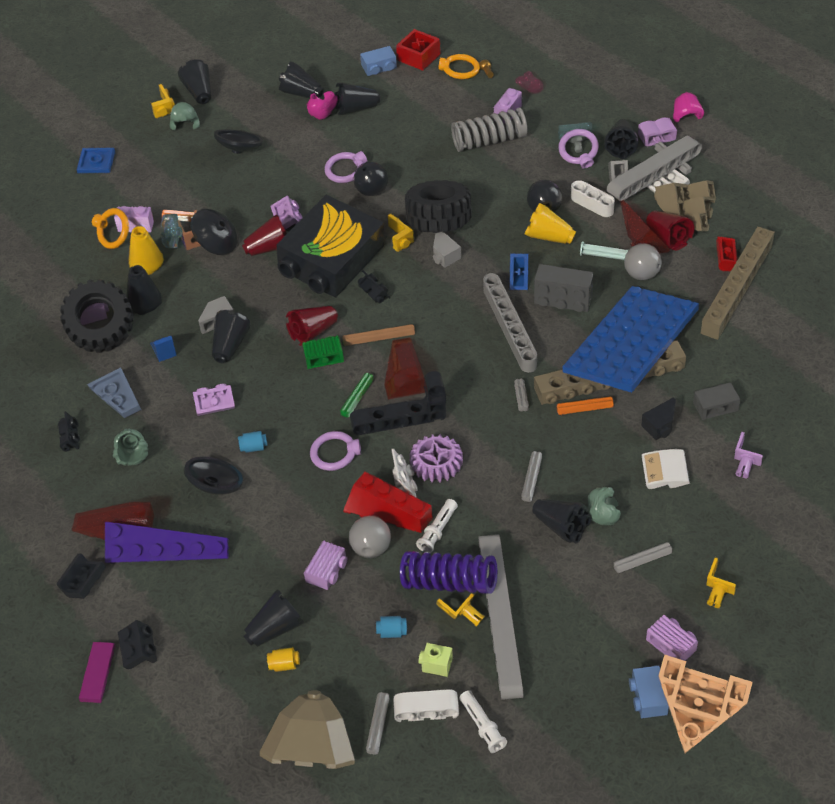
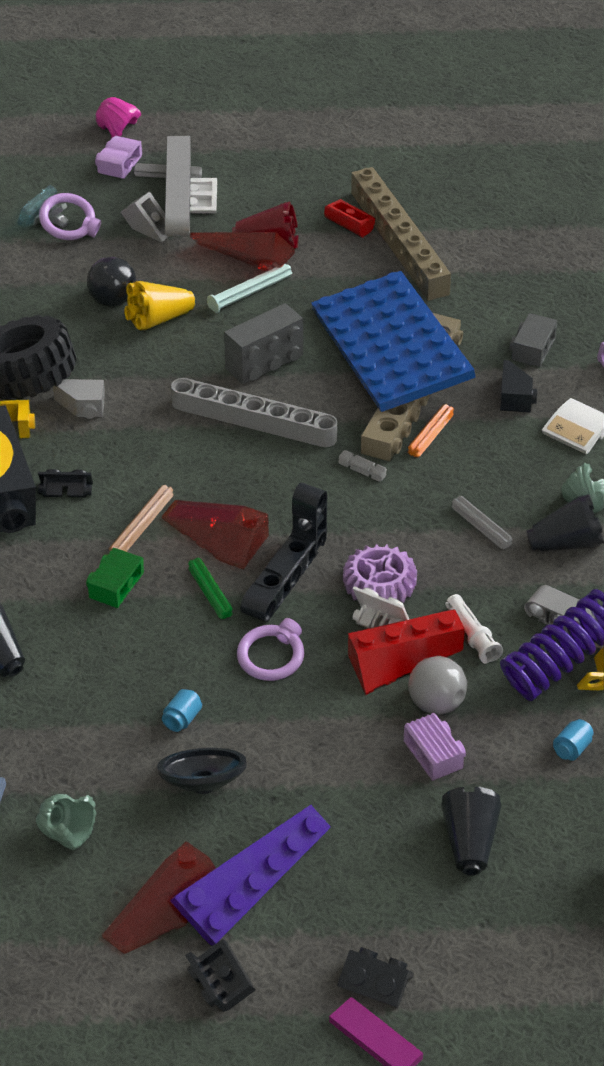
camera: 55 degrees left, 5 degrees down
lavender bracket [193,384,235,416] -> none
yellow brick [267,647,300,672] -> none
dark red cone [286,306,338,346] -> none
blue slope [510,254,528,290] -> none
white beam [571,181,615,217] -> none
black cone [605,119,638,159] -> none
light grey piece [624,243,662,280] -> none
dark tan brick [654,180,716,232] -> none

